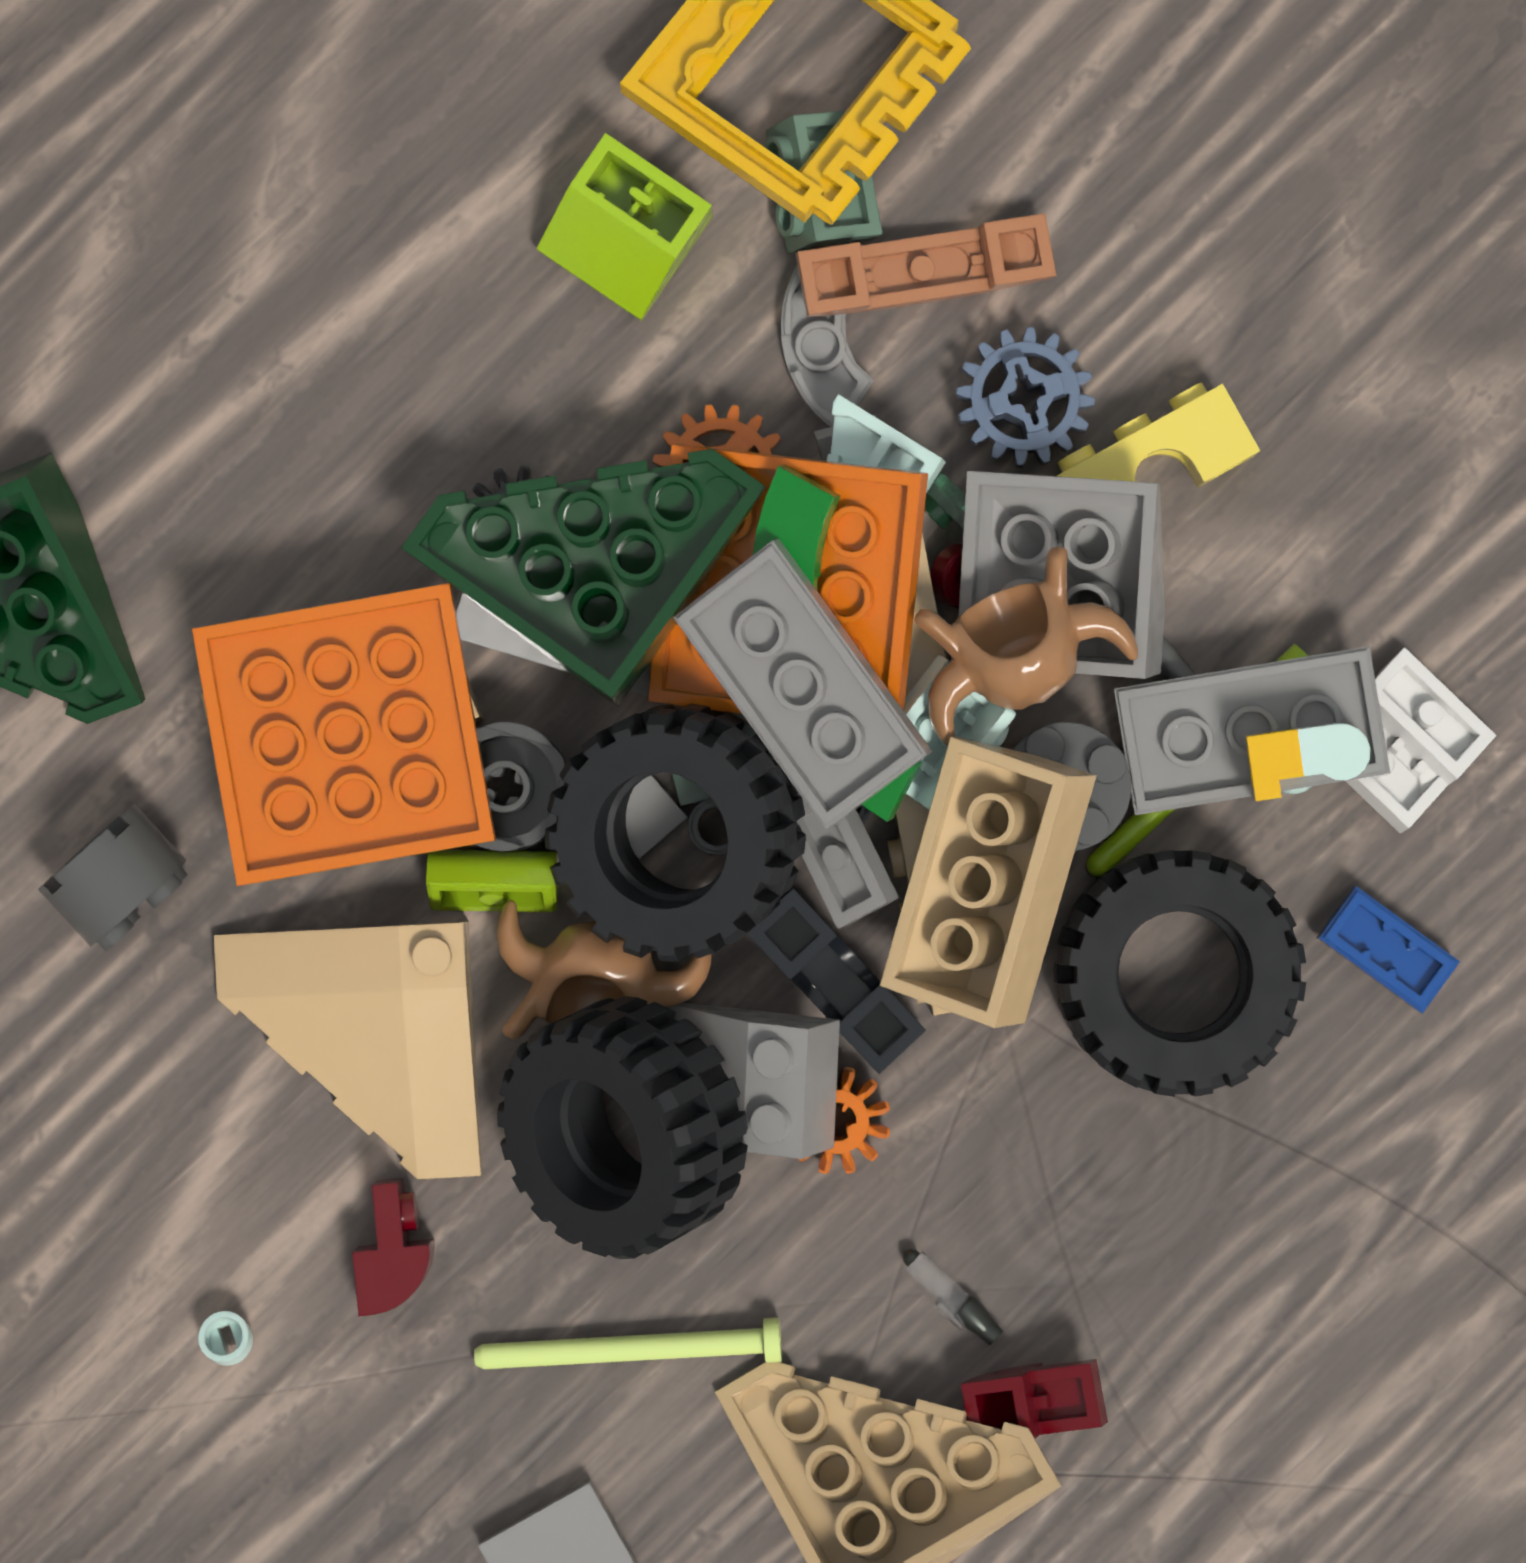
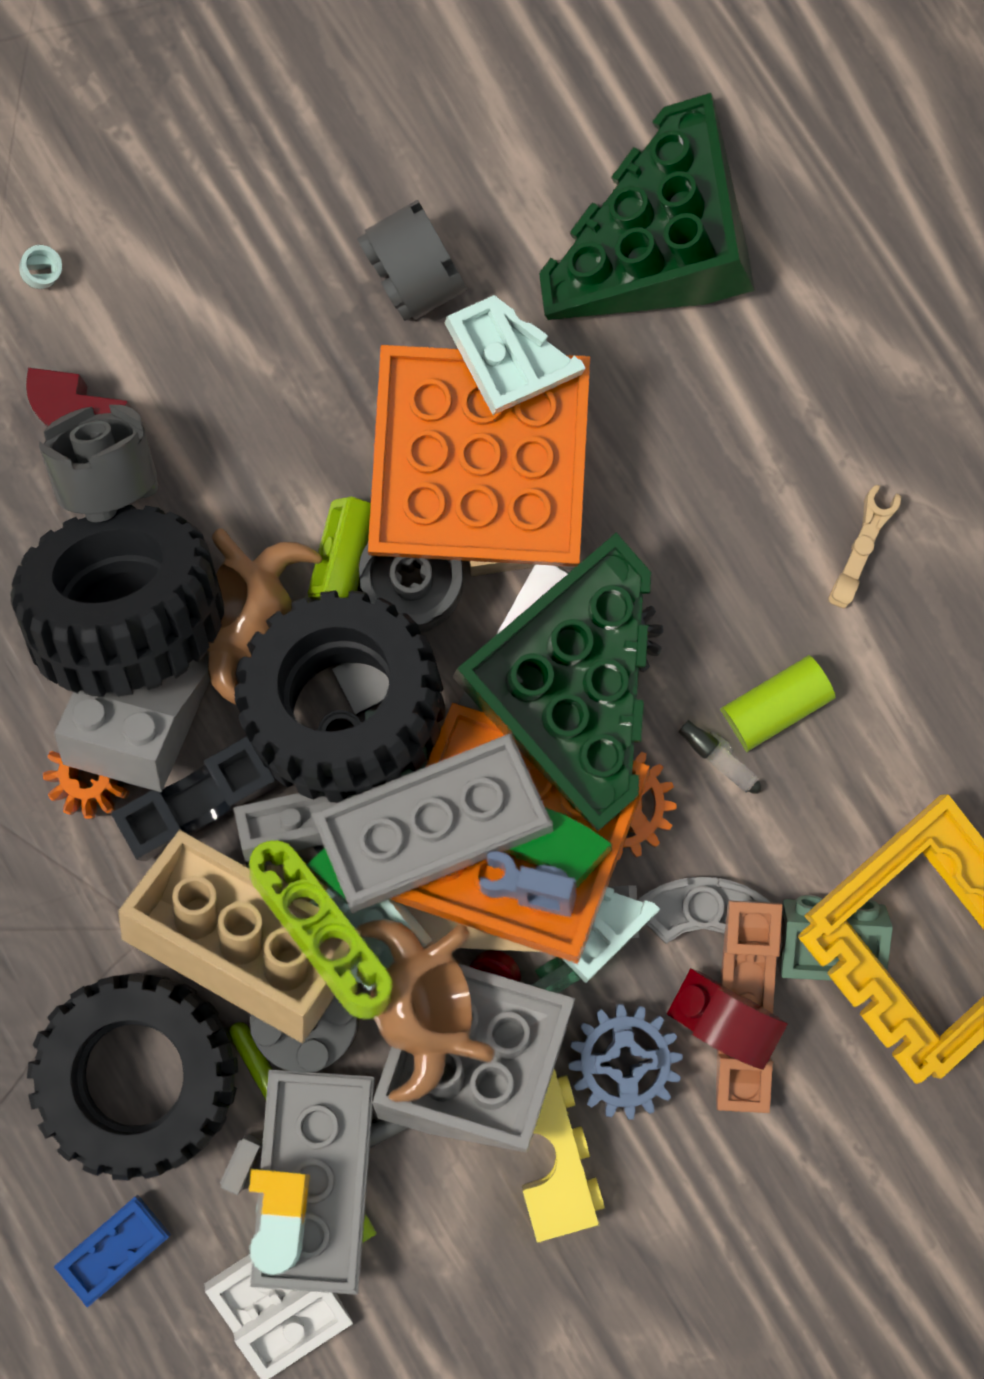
camera: 100 degrees right, 5 degrees down
tan slope [214,921,482,1179] -> none
lime slope [536,133,713,322] -> none
none -> dark grey brick [39,405,159,522]
none -> light grey tile [220,1134,263,1195]
none -> lime beam [250,840,391,1019]
none -> light aqua wing [445,295,585,415]
none -> sand blue plate [479,851,576,917]
none -> dark red brick [667,968,788,1070]
none -> piece [678,720,762,794]
none -> lime brick [720,655,836,753]
none -> tan piece [828,485,901,608]

